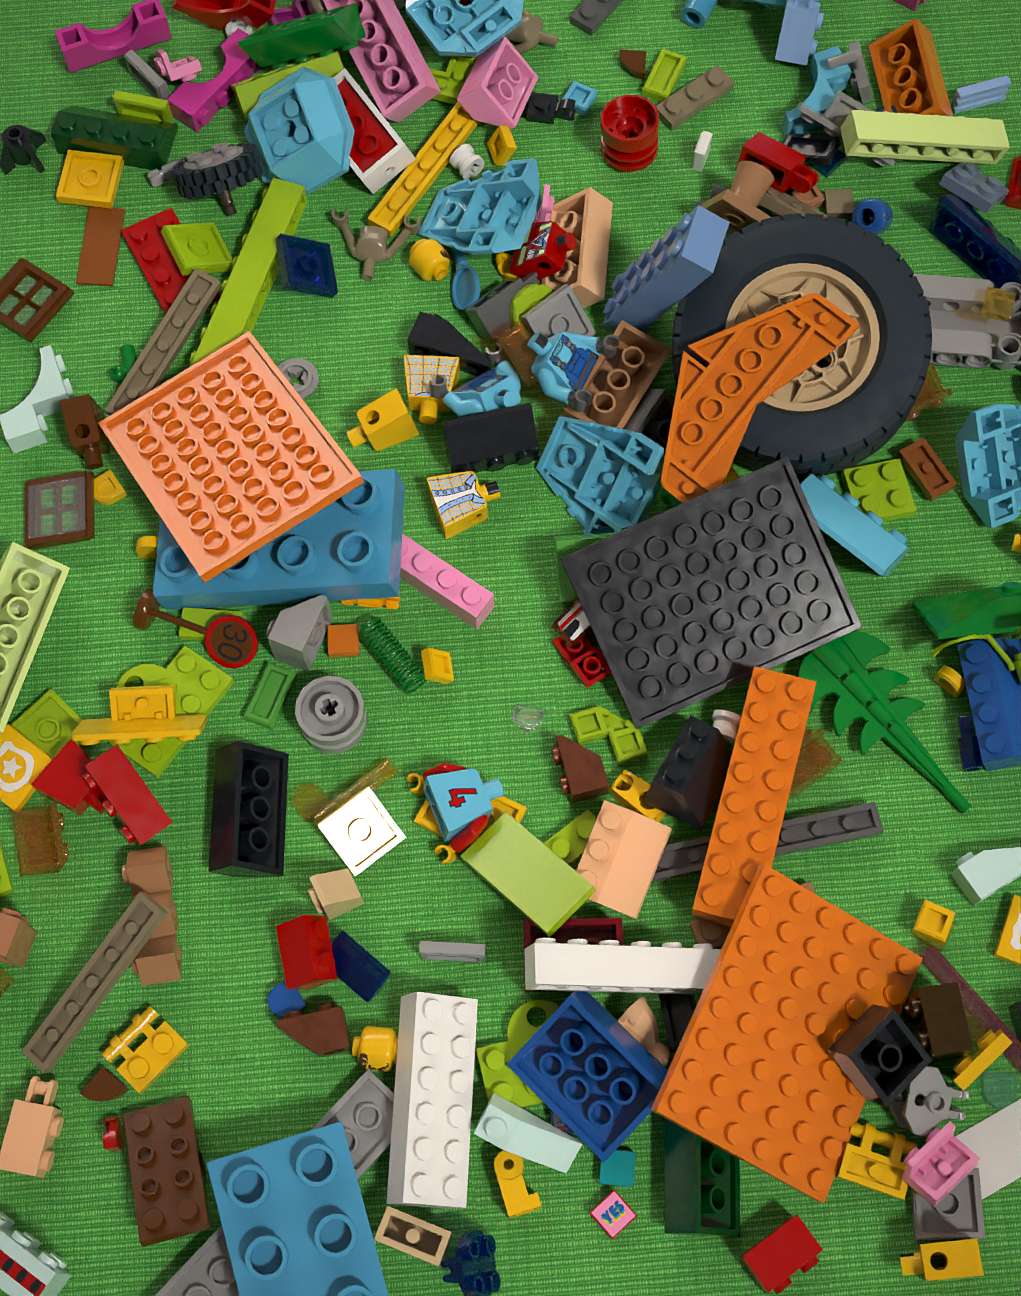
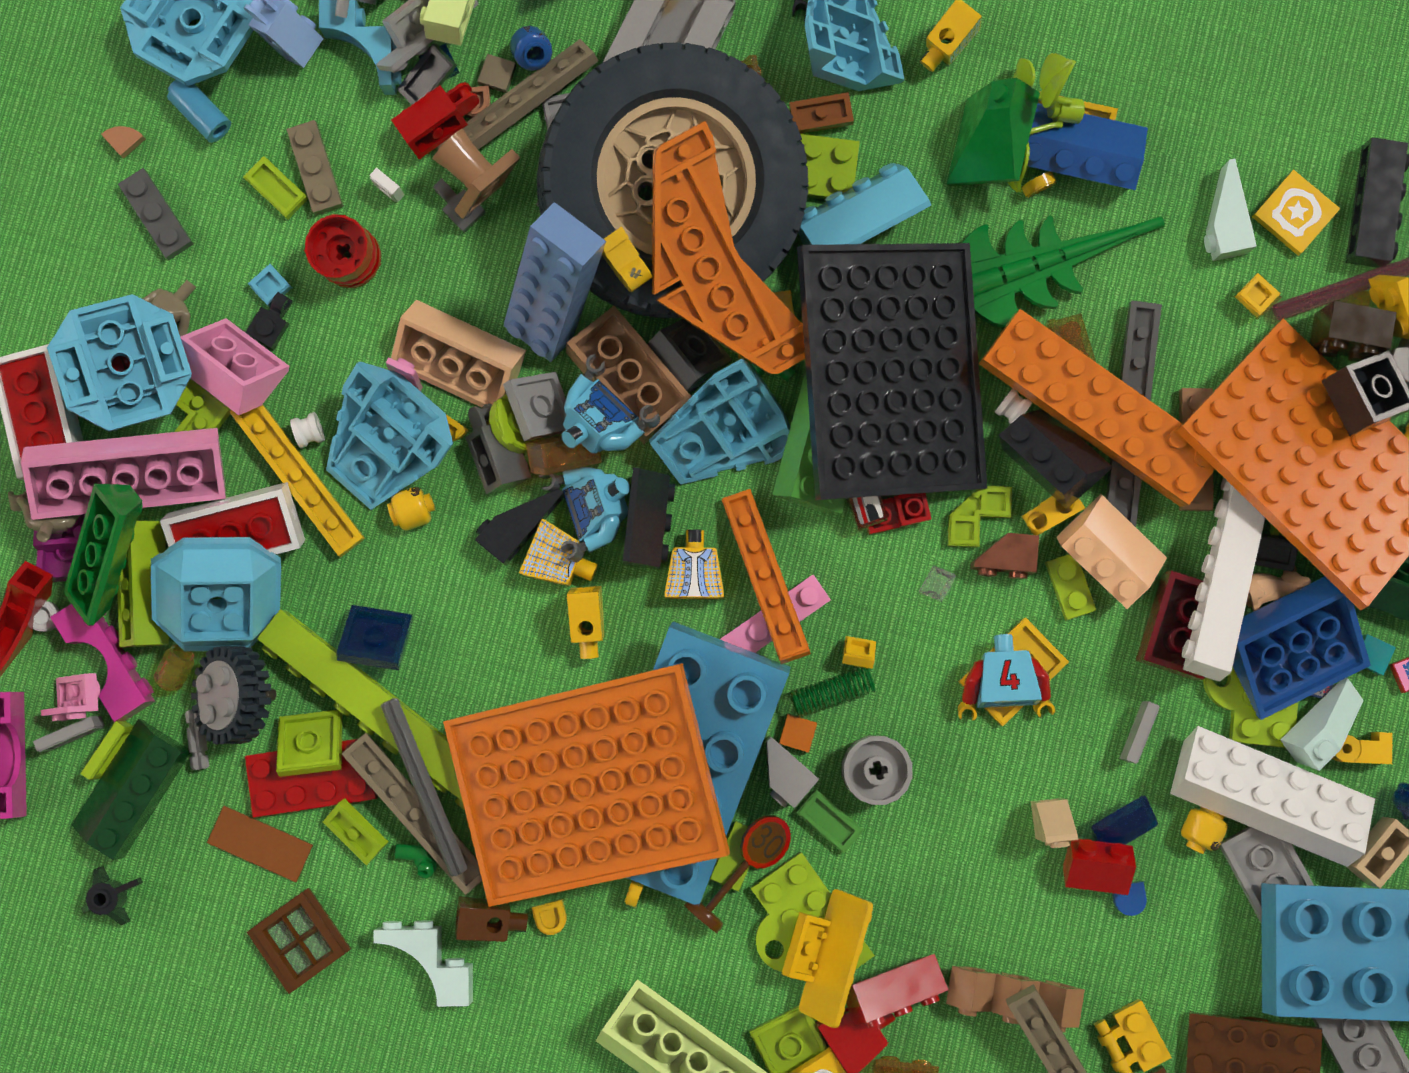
camera: 65 degrees left, 15 degrees up
clear piece [25,471,95,550] -> none
yellow plate [56,150,124,209] -> none
black slope [208,741,289,877] -> none
copper slope [276,1003,352,1057] -> none
light grey gear [278,358,319,401] -> none
clear yellow tile [293,784,332,823] -> none
clear yellow pin [311,757,398,824] -> none
plate [316,786,406,876] -> none
dark tan piece [331,209,421,281] -> none
dark azure piece [451,248,480,311] -> none
lime tile [460,812,596,937] -> none
yellow tile [487,125,517,166] -> none
red torso [509,221,576,281] -> none
reddish brown tile [619,50,646,79] -> none
clear blue bar [958,715,983,772] -> none
none -> clear yellow brick [153,644,194,691]
none -> lime plate [323,798,389,866]
none -> dark grey axle [381,698,467,876]
none -> yellow leg [602,226,652,292]
none -> orange tile [722,489,811,664]

